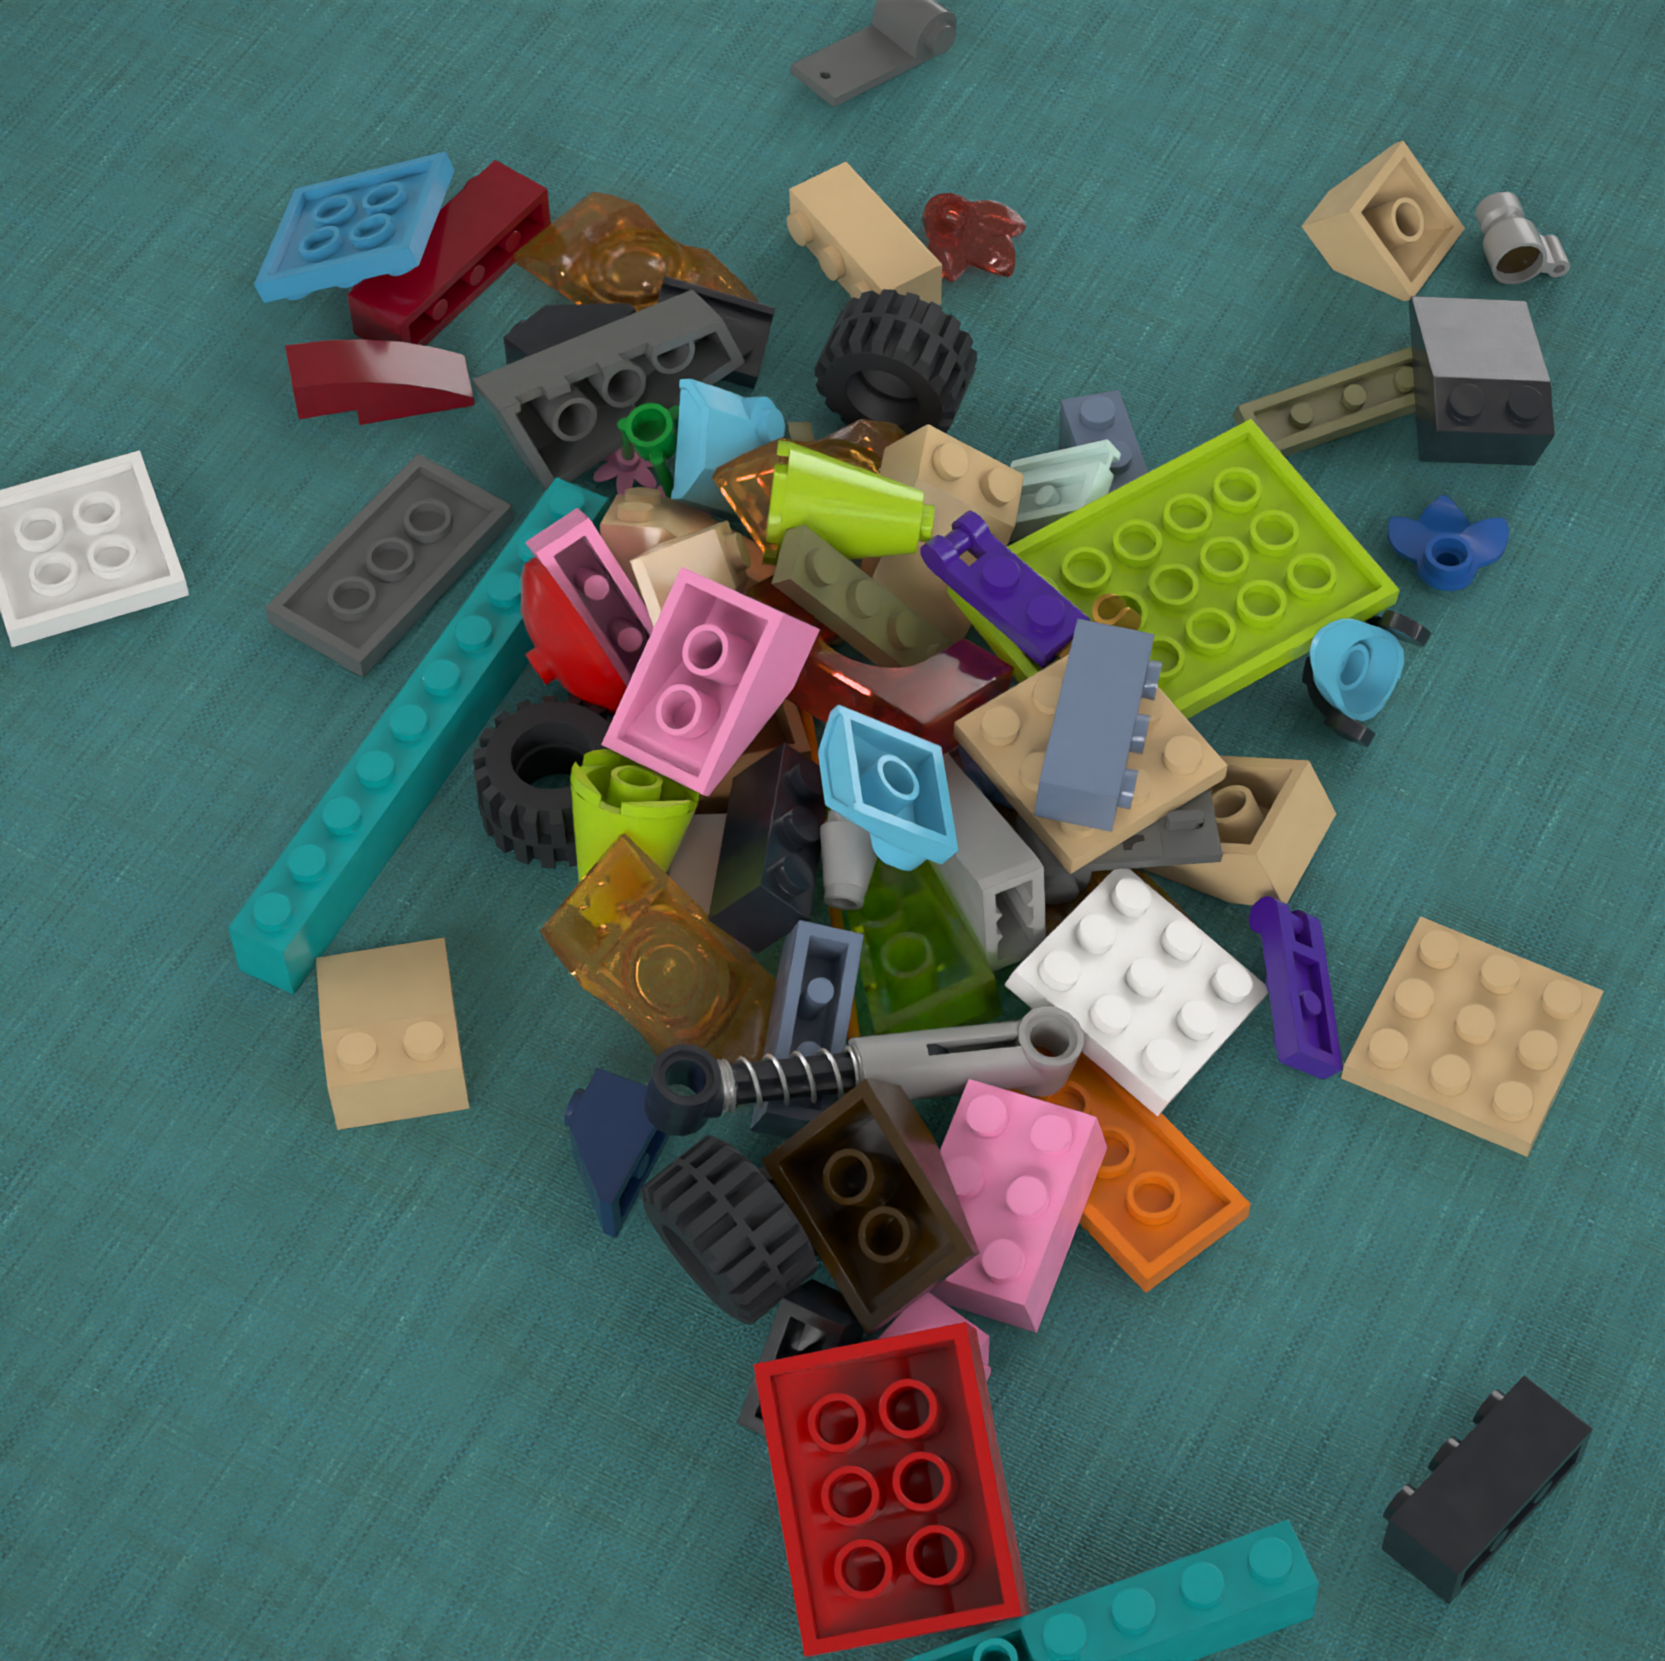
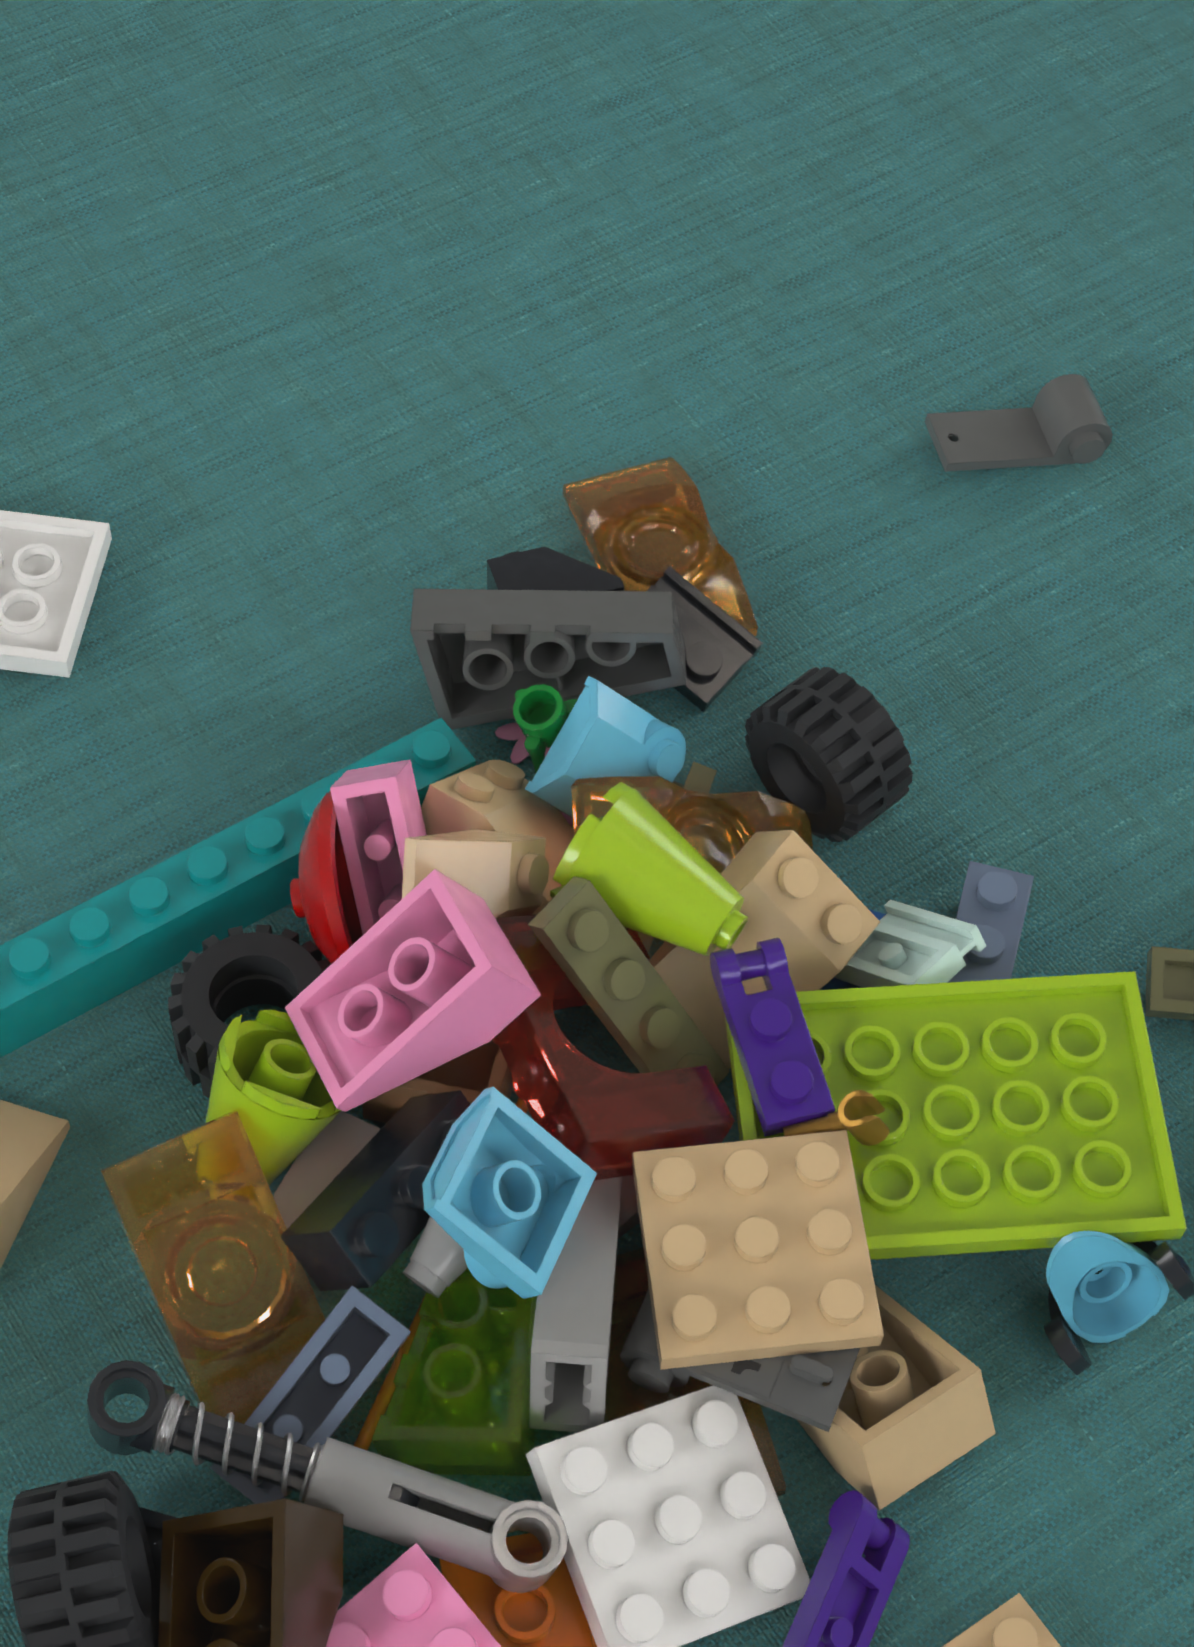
camera: 25 degrees right, 0 degrees up
dark azure plate [254,151,455,303] -> none
dark grey plate [265,454,514,677] -> none
dark red slope [285,339,475,425] -> none
dark red brick [347,160,552,346] -> none
dark blue slope [564,1068,671,1237] -> none
tan brick [787,162,942,305] -> none
clear red plate [922,193,1026,283] -> none
sand blue brick [1034,618,1162,832] -> none

